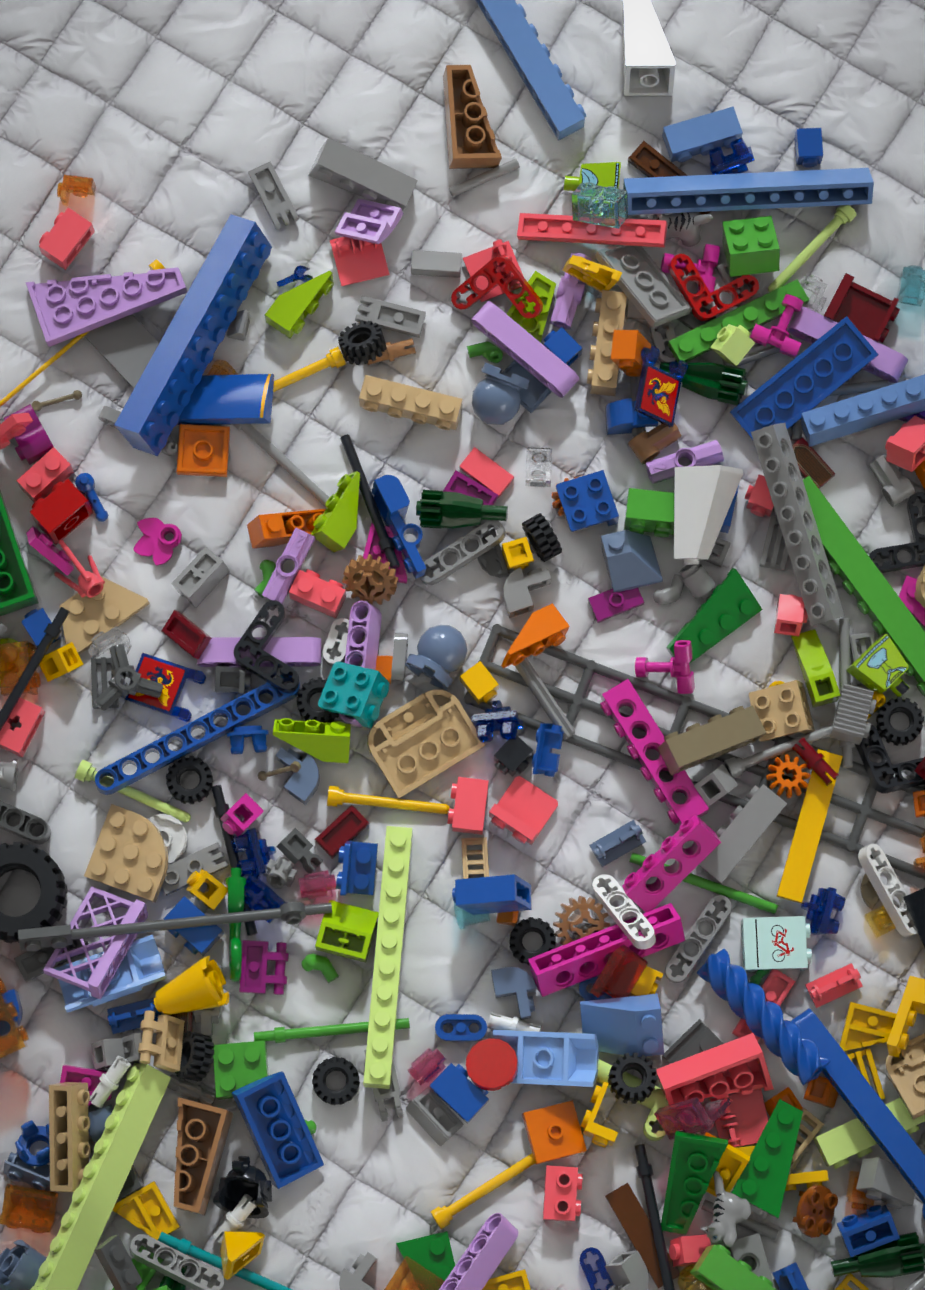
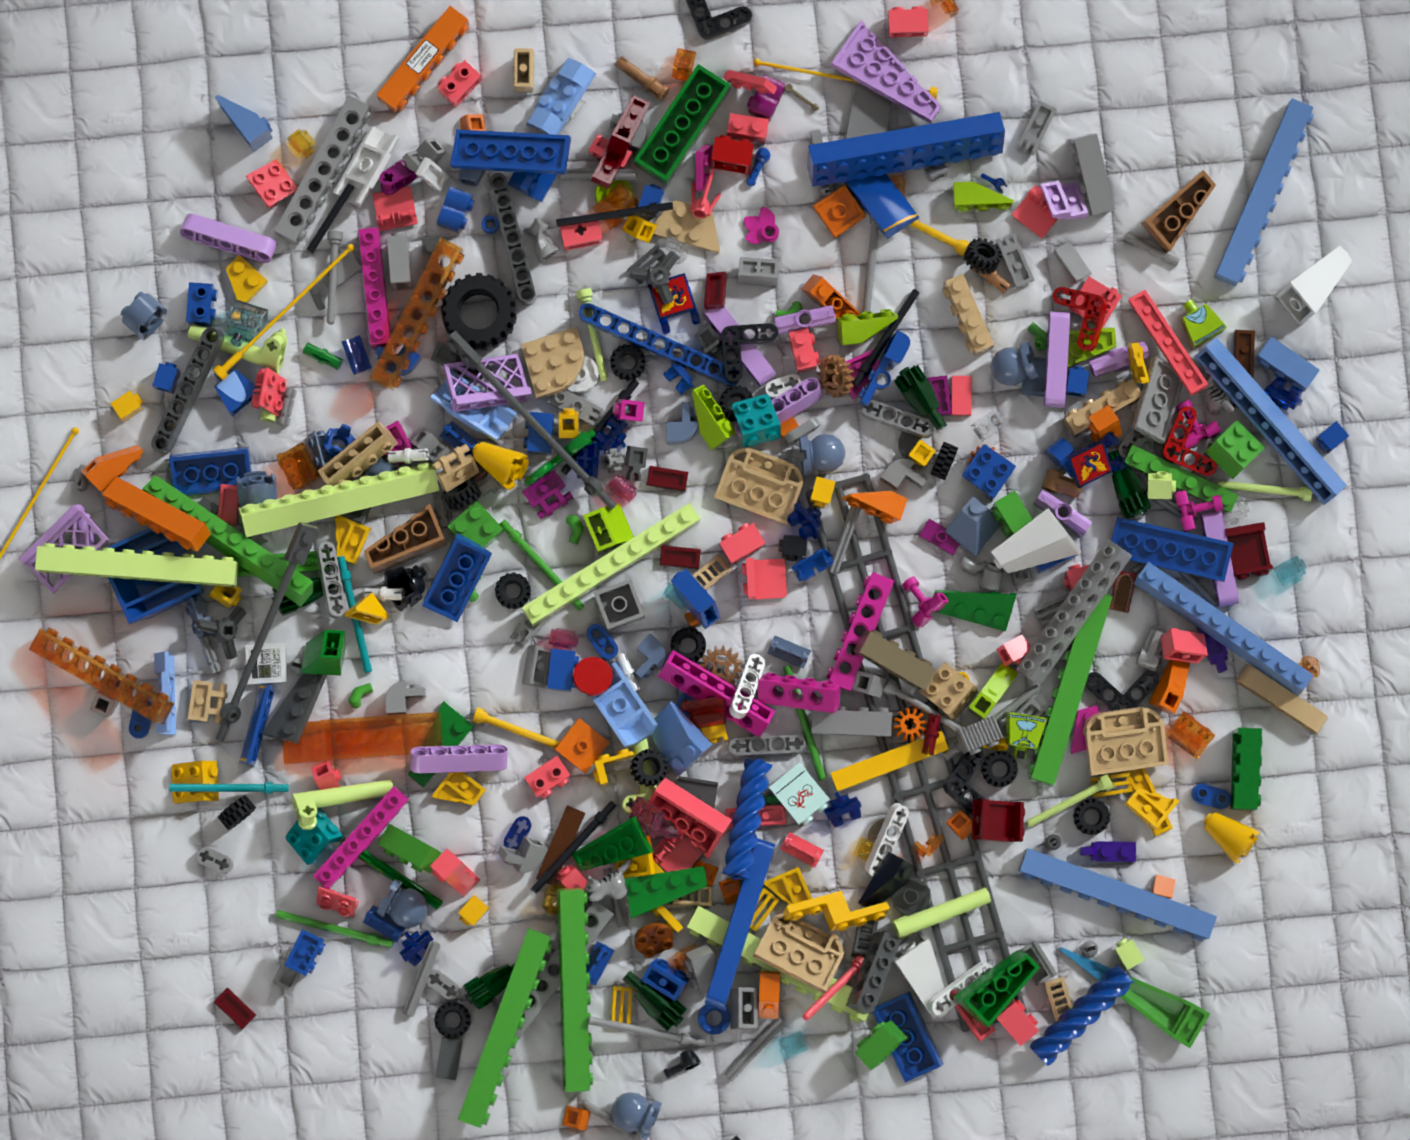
camera: 50 degrees right, 5 degrees up
dark tan hinge [258,761,301,781] -> none
yellow piece [327,786,450,814] -> none
blue bracket [336,841,378,896] -> none
clear light blue brick [572,182,628,229] -> none
none -> light grey brick [594,579,645,632]
none -> dark red tile [660,545,701,569]

